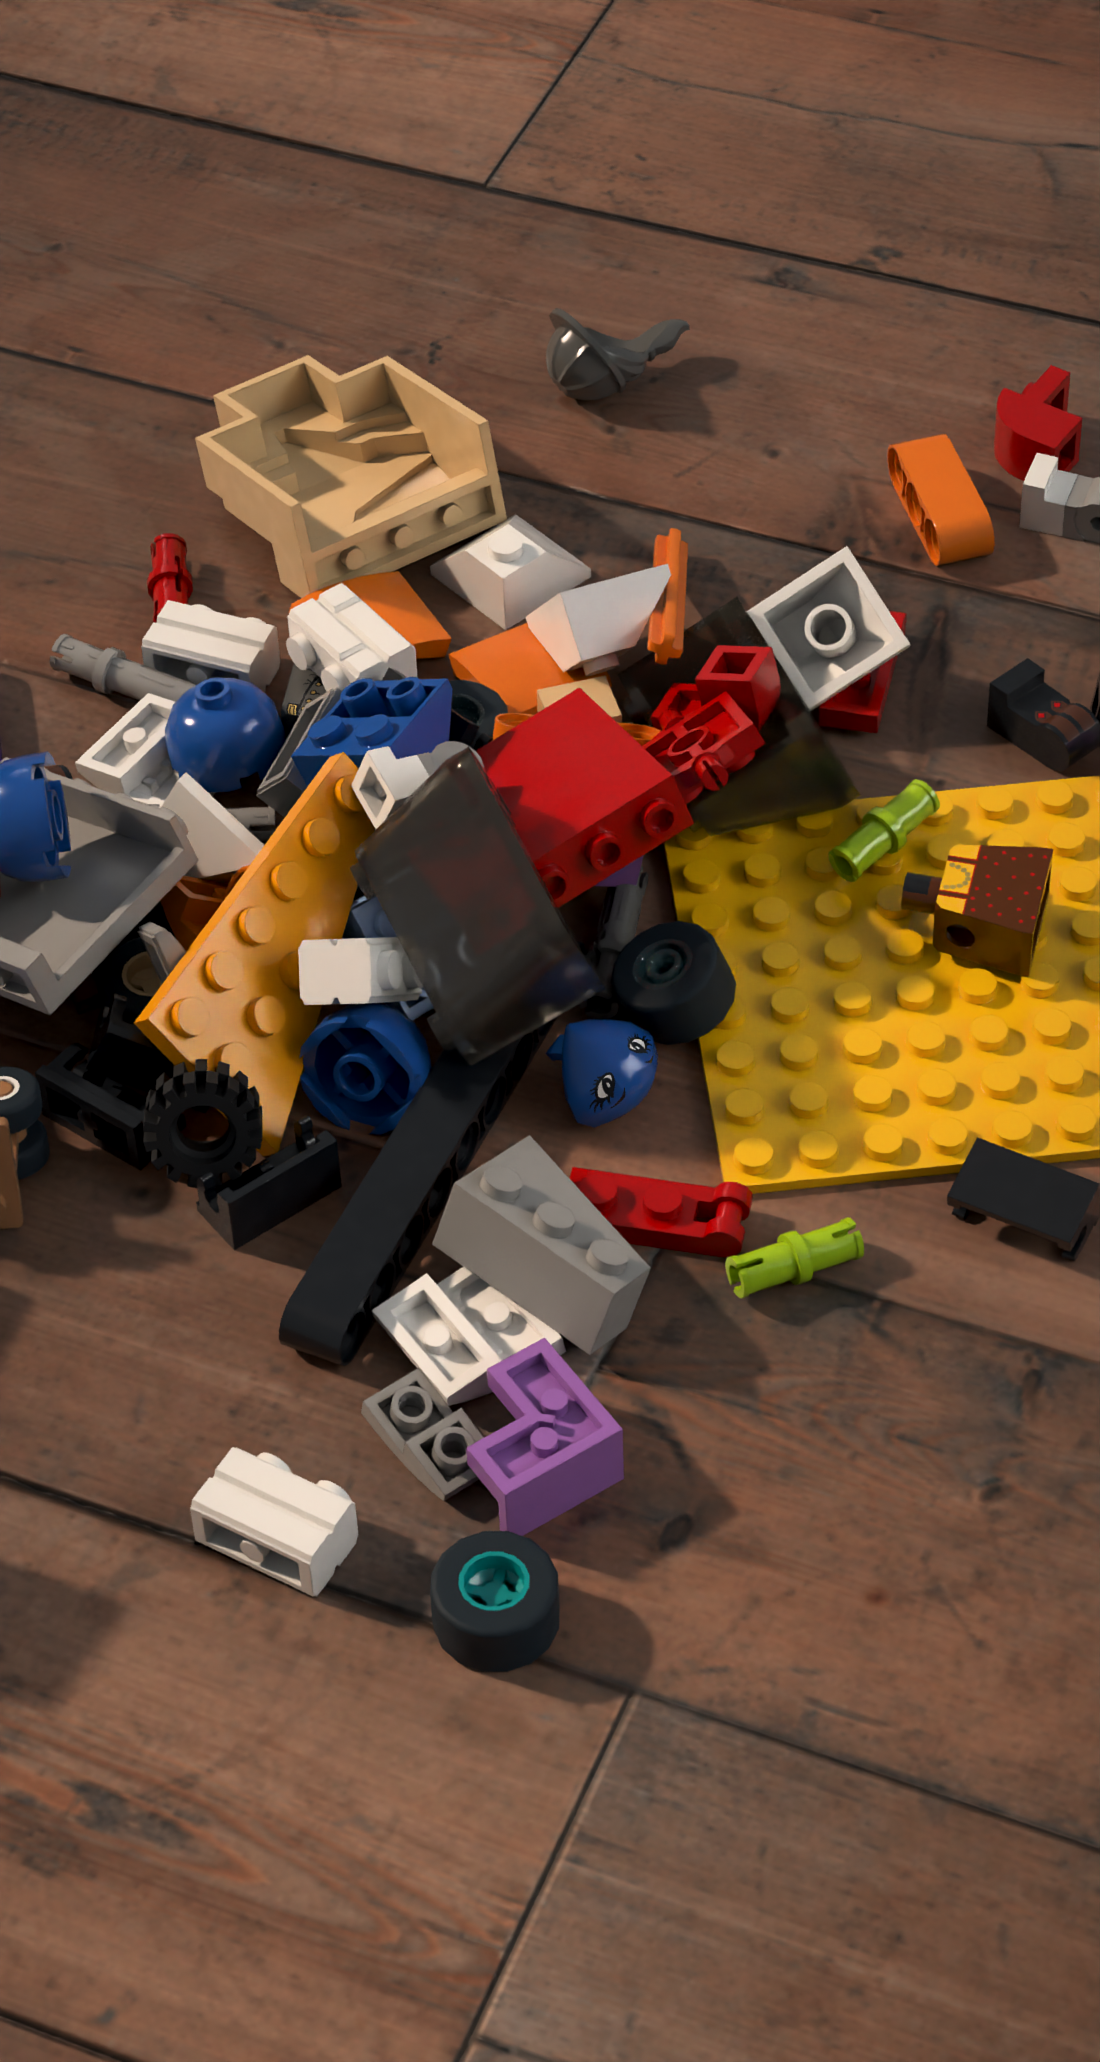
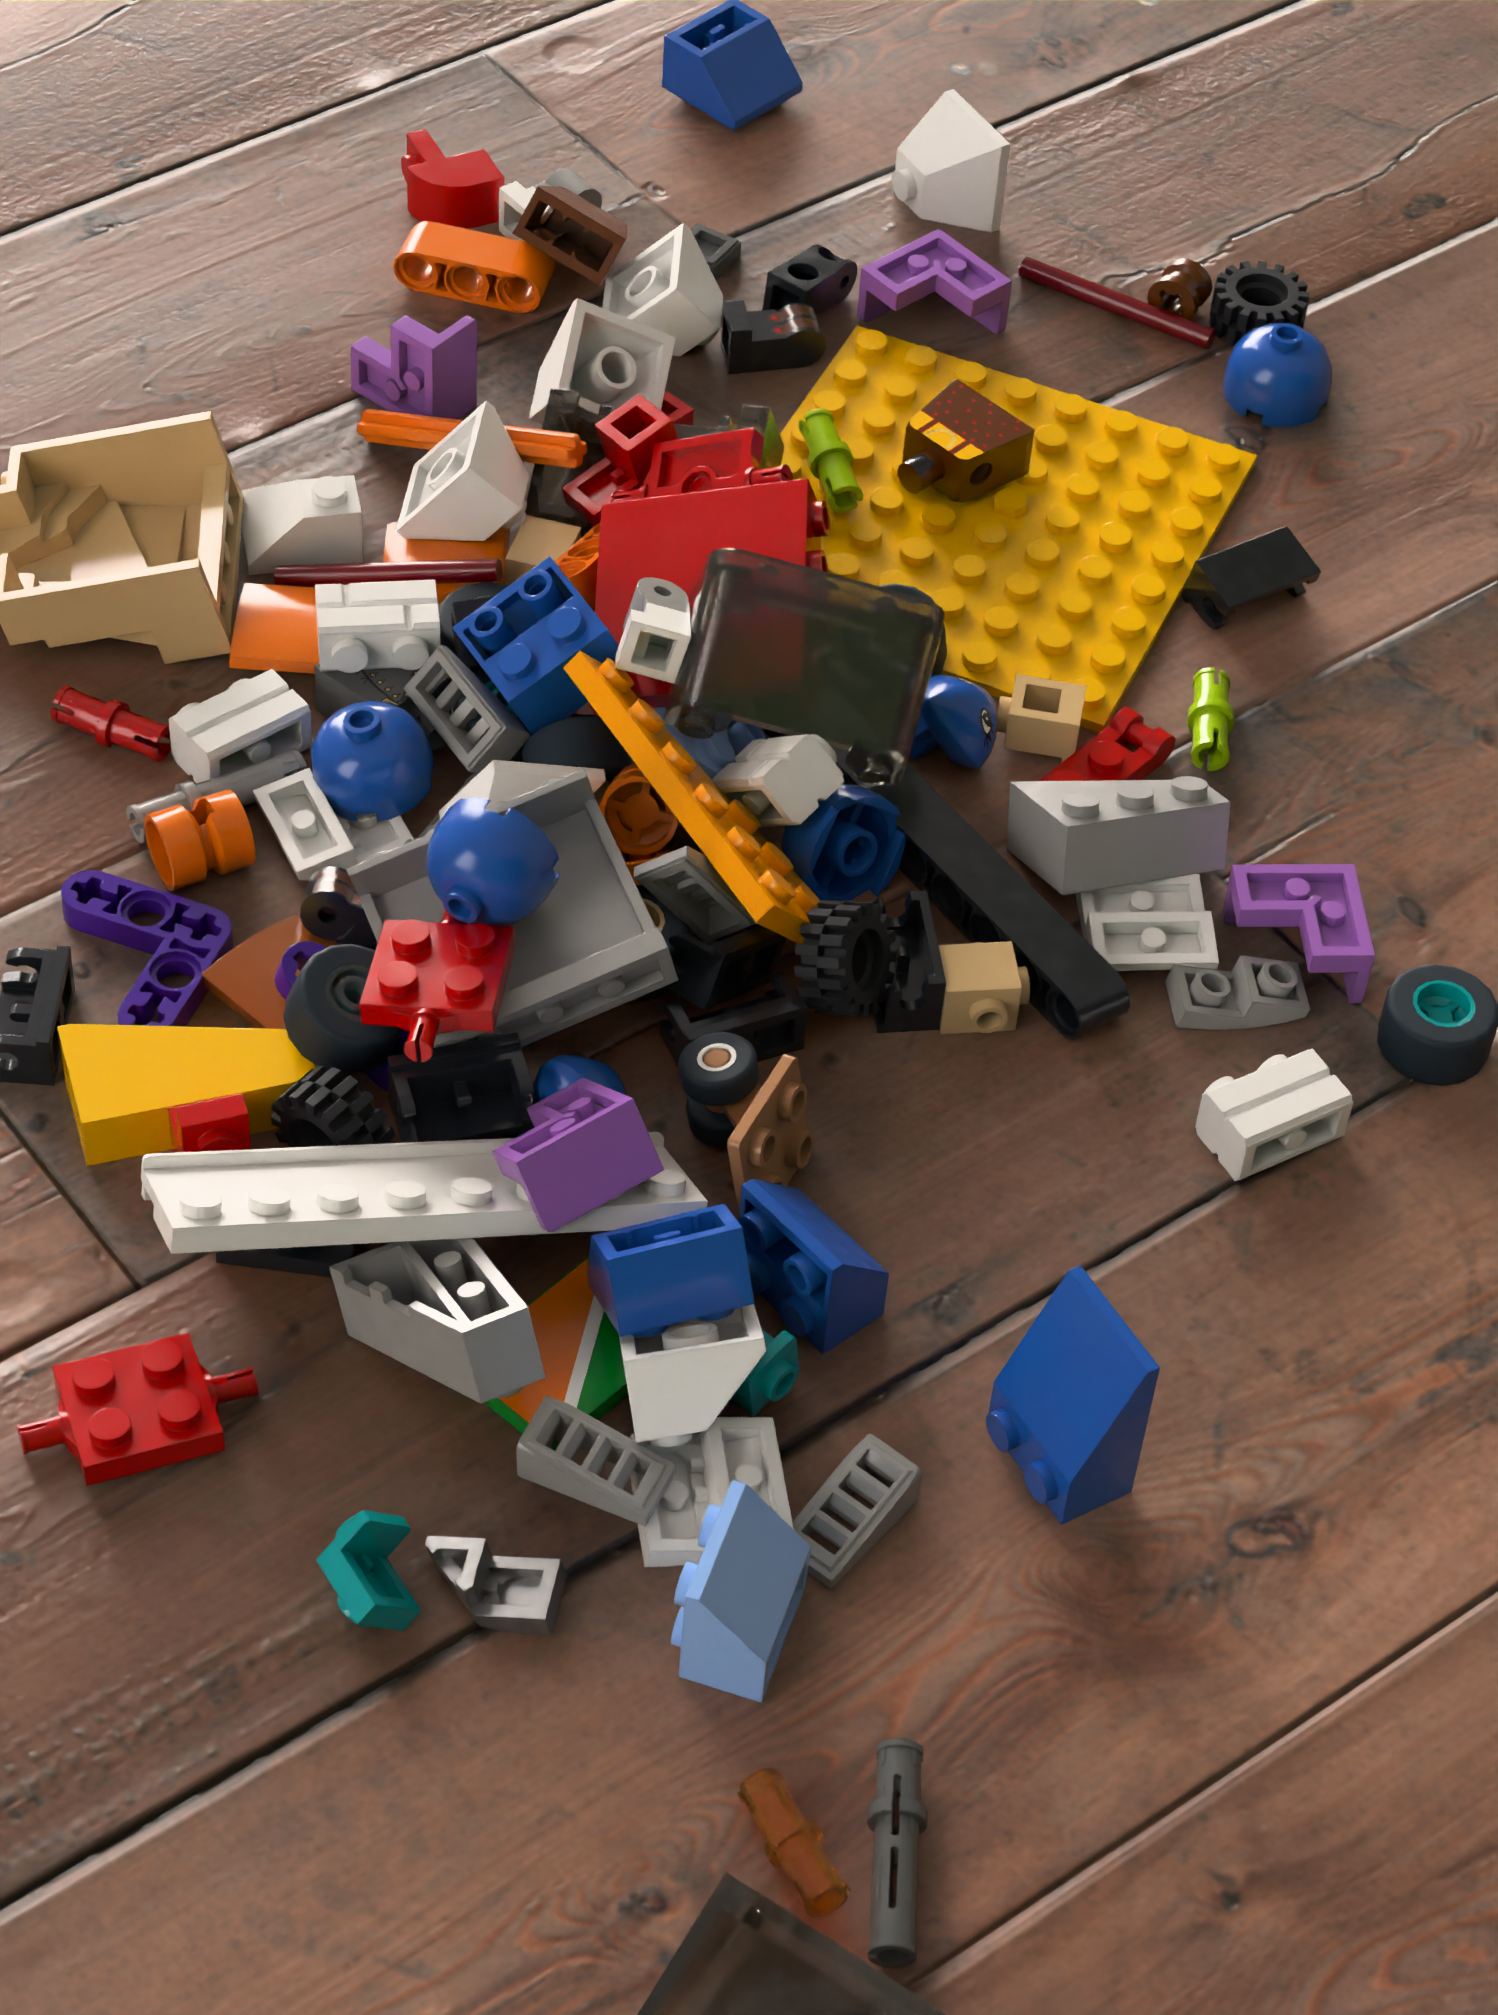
camera: 65 degrees left, 0 degrees up
dark grey piece [546,308,690,400] -> none
none -> orange wheel [144,789,256,891]
none -> dark red bar [274,558,502,587]
none -> medium lavender panel [350,315,477,419]
none -> reddish brown torso [512,186,627,286]
none -> white slope [602,223,723,356]
none -> tan brick [938,941,1030,1034]
none -> tan brick [997,674,1087,763]

